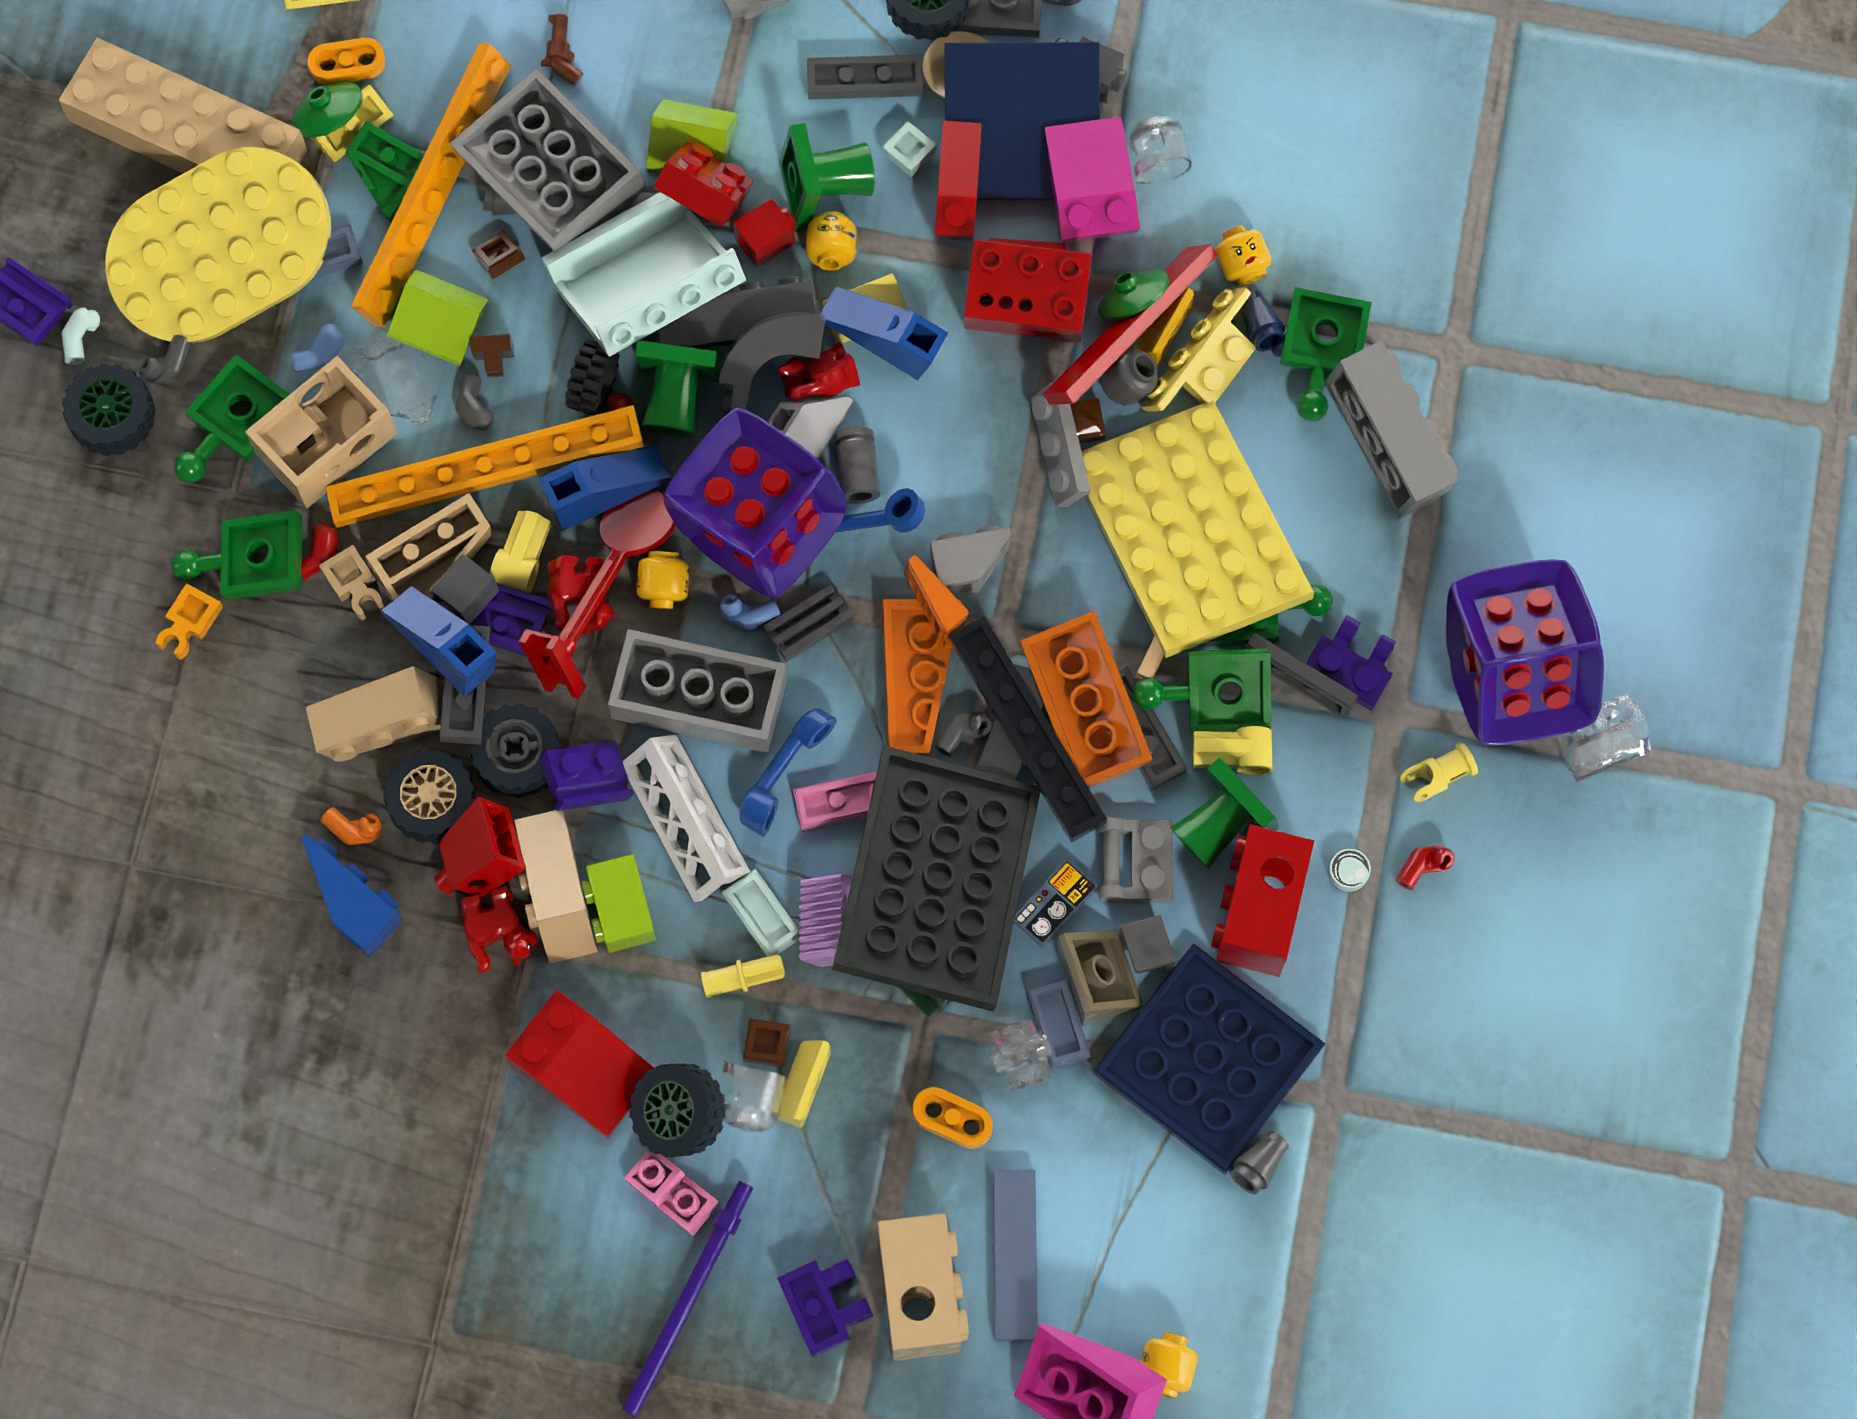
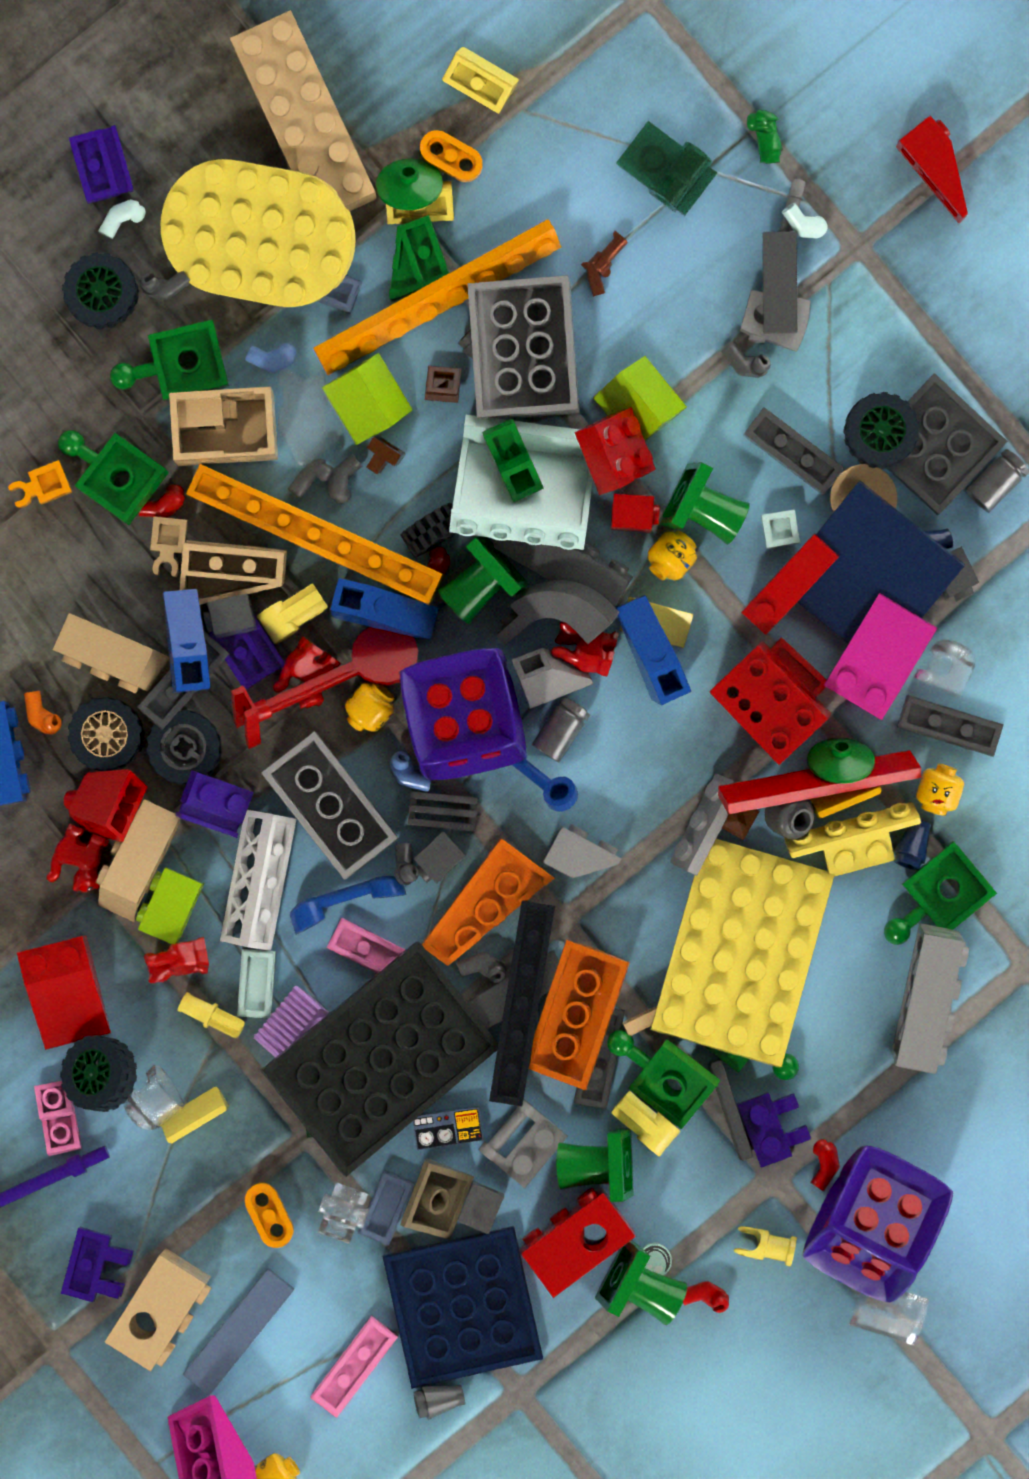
camera: 40 degrees right, 15 degrees up
reddish brown tile [743,1018,791,1068] -> none
orange slope [904,555,969,643] -> none
none -> red animal [144,937,209,983]
none -> dark grey arm [288,459,334,499]
none -> bright pink tile [310,1315,399,1418]
none -> dark grey arm [394,843,419,885]
none -> dark grey brick [414,831,466,883]
none -> green slope [482,418,544,503]
none -> green plant [595,1241,687,1325]
none -> dark grey arm [721,342,771,378]
none -> red arm [810,1139,840,1192]
none -> dark grey tile [897,695,1004,757]

